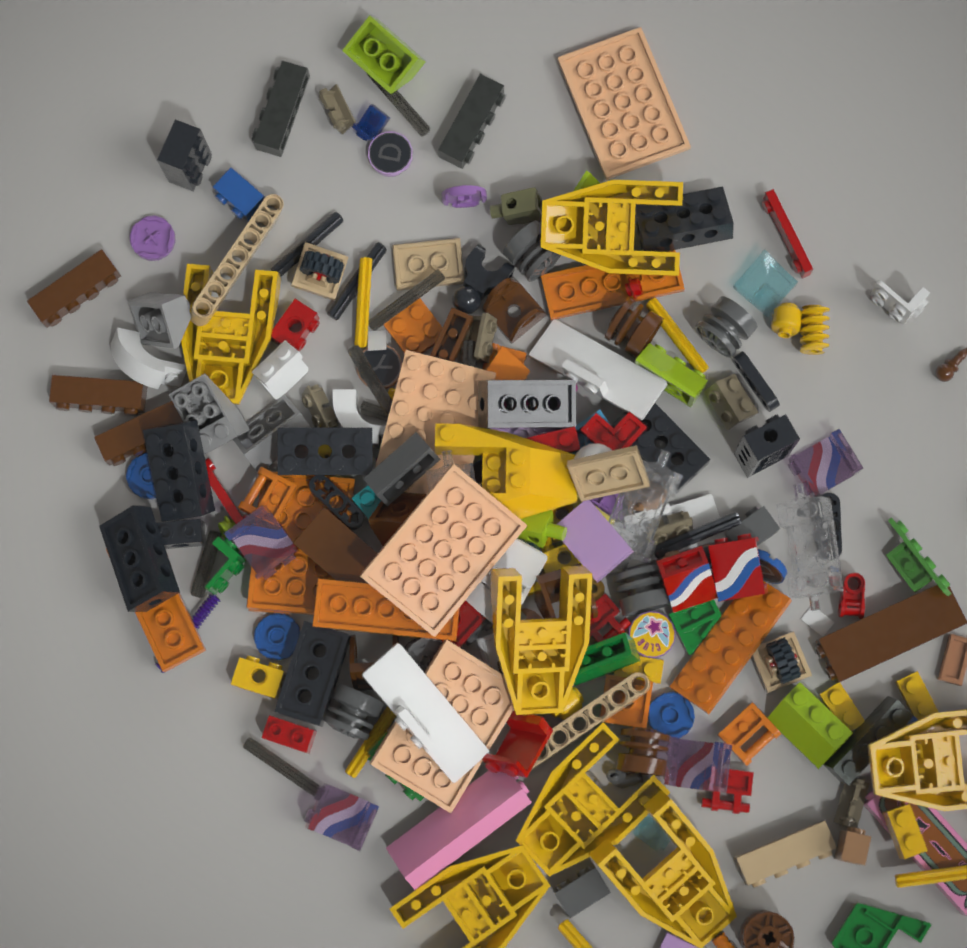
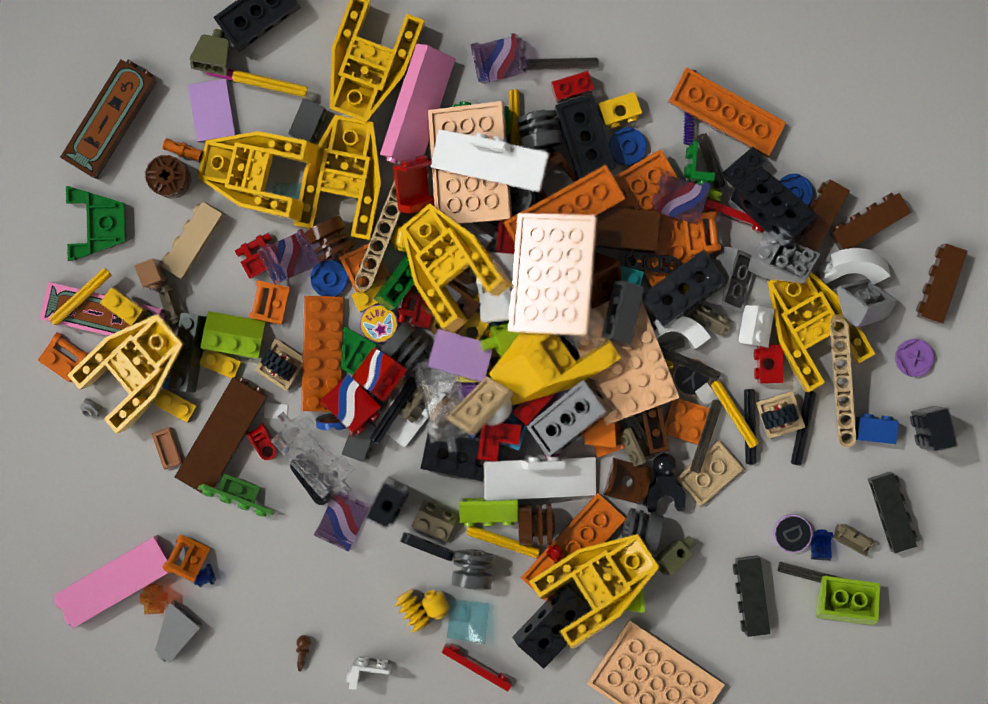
camera: 140 degrees right, 10 degrees up
black brick [99,505,180,612] -> none
medium lavender tile [441,185,487,208] -> none
dark grey arm [606,768,643,788] -> none

